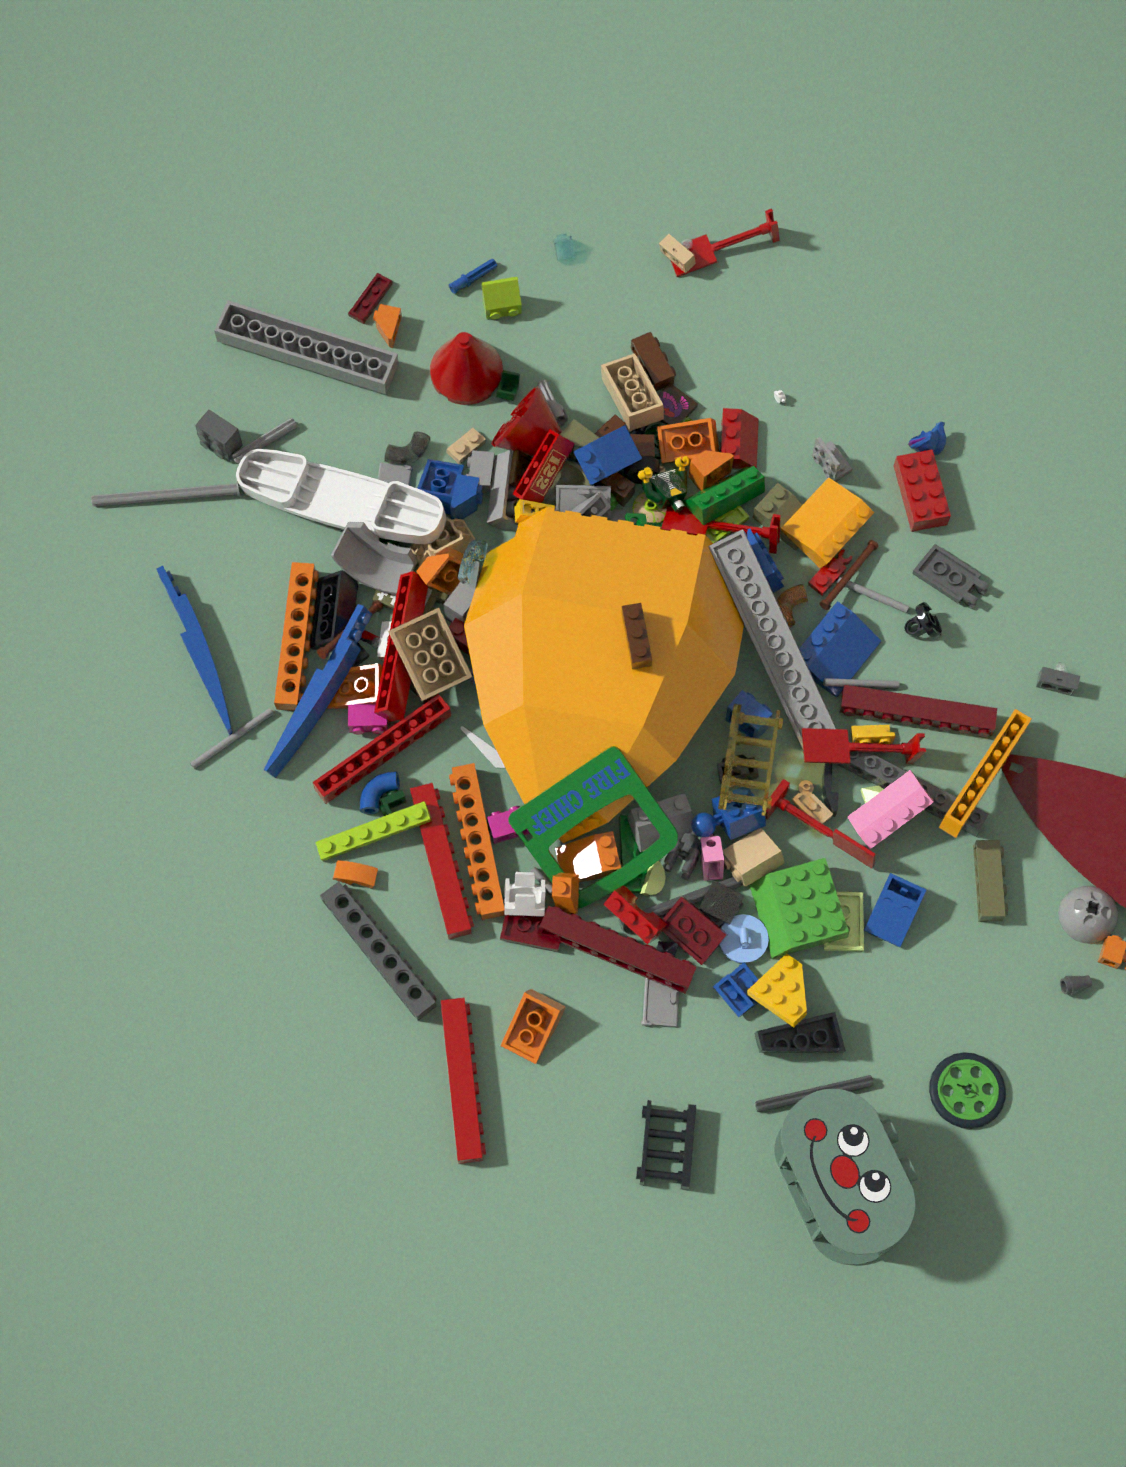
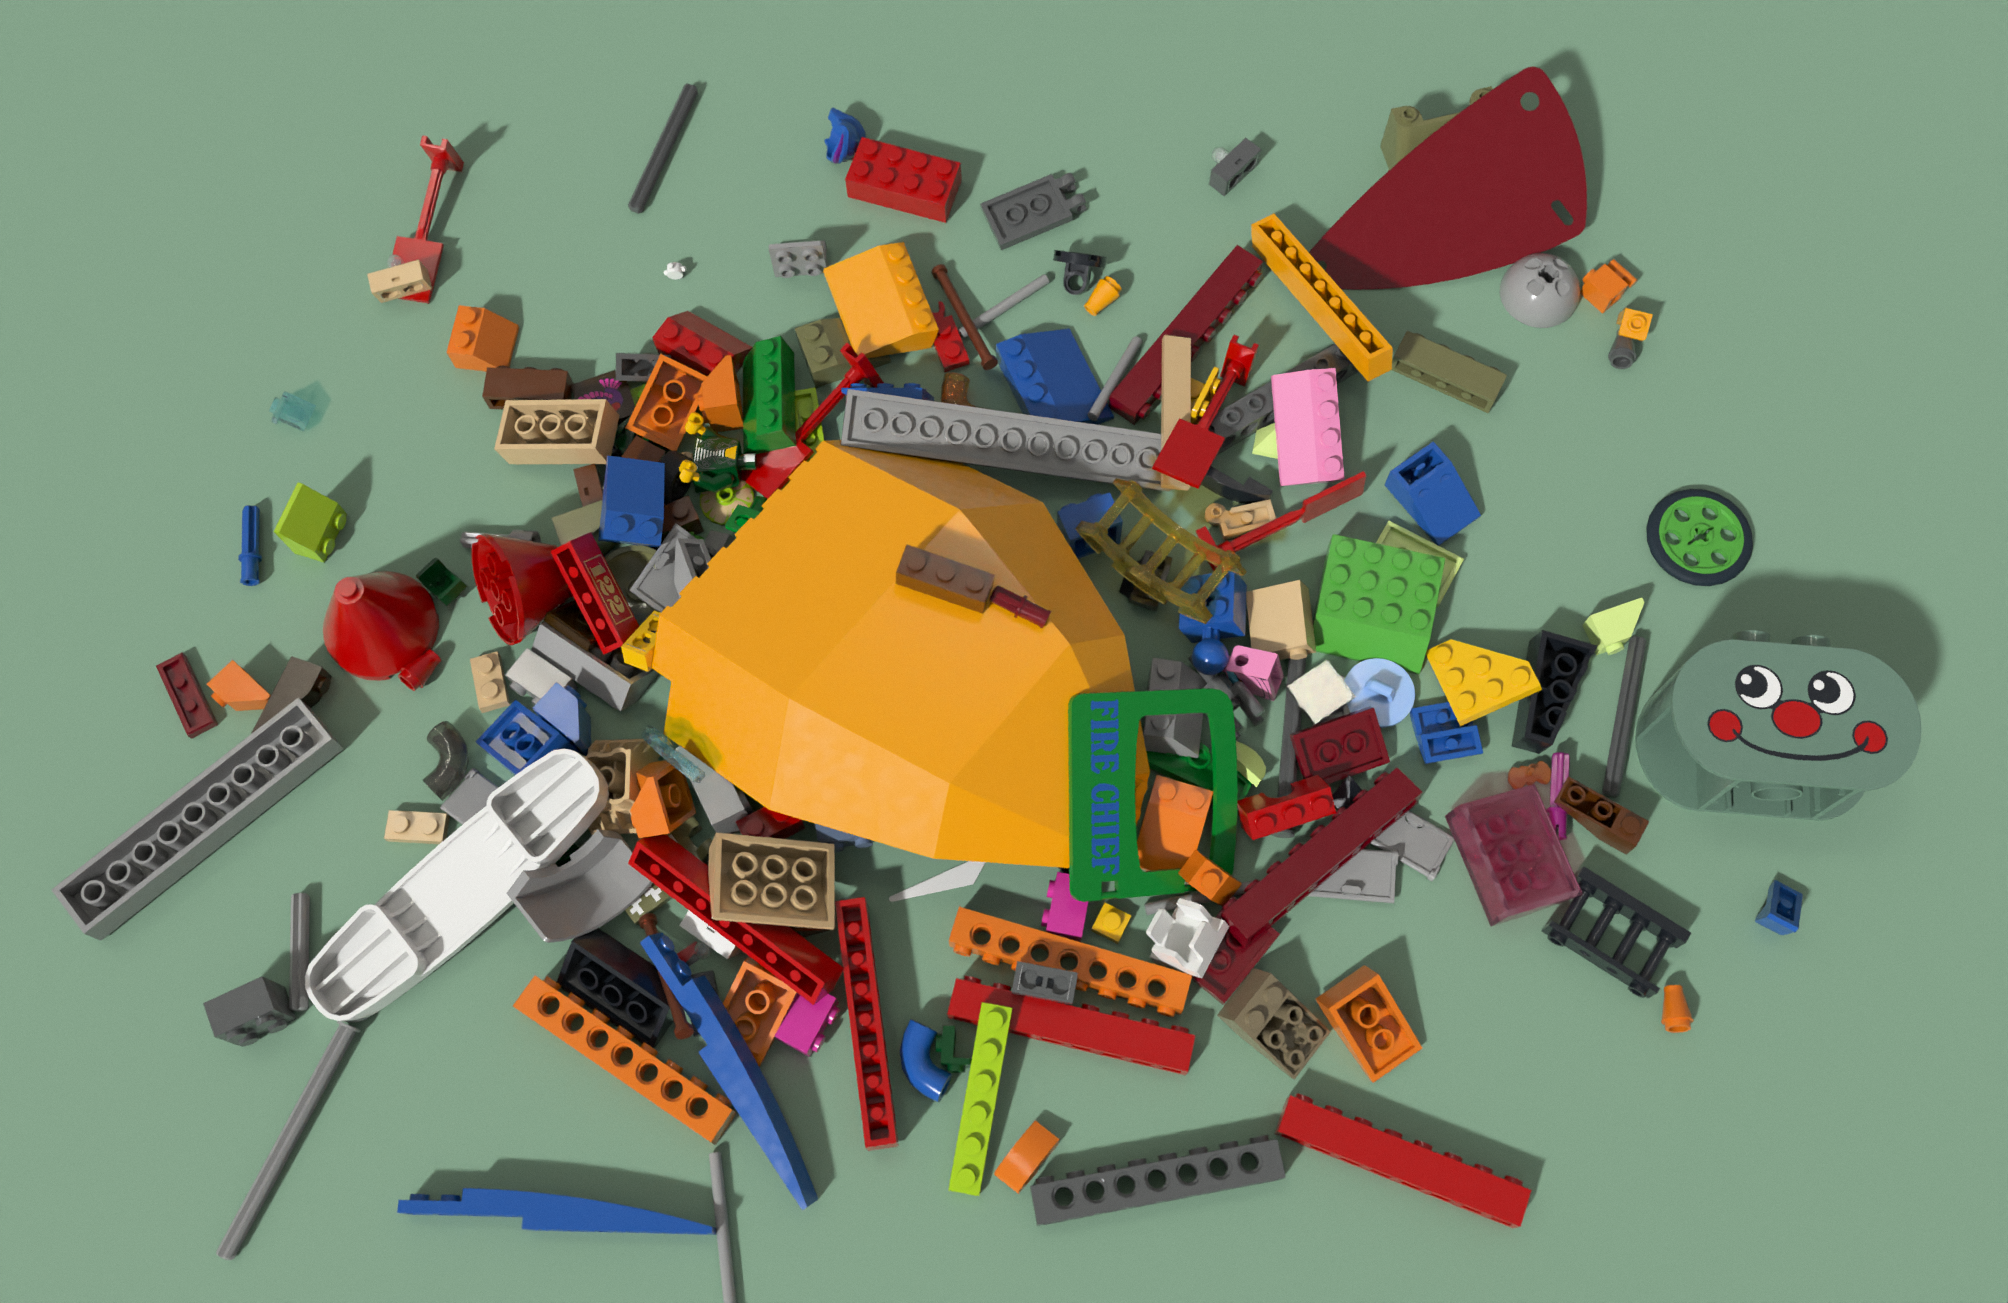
camera: 60 degrees left, 0 degrees up
none -> dark brown slope [251,656,332,733]
none -> tan plate [384,810,450,844]
none -> red cone [398,649,442,691]
none -> orange slope [446,305,519,372]
none -> dark grey slope [615,352,671,381]
none -> dark grey axle [628,83,698,214]
none -> dark red axle [990,586,1051,629]
none -> dark grey piece [1011,961,1078,1005]
none -> light orange cone [1084,276,1122,316]
none -> yellow plate [1091,903,1131,944]
none -> tan tile [1161,335,1191,491]
none -> dark tan slope [1217,968,1330,1080]
none -> light grey door [1308,849,1399,903]
none -> clear pink slope [1445,784,1583,926]
none -> dark orange piece [1508,761,1551,791]
none -> magenta axle [1546,752,1570,840]
none -> reddish brown slope [1554,776,1649,855]
none -> yellowish green slope [1582,598,1645,655]
none -> light orange bracket [1616,308,1653,341]
none -> orange cone [1661,985,1693,1033]
none -> blue slope [1755,880,1803,935]

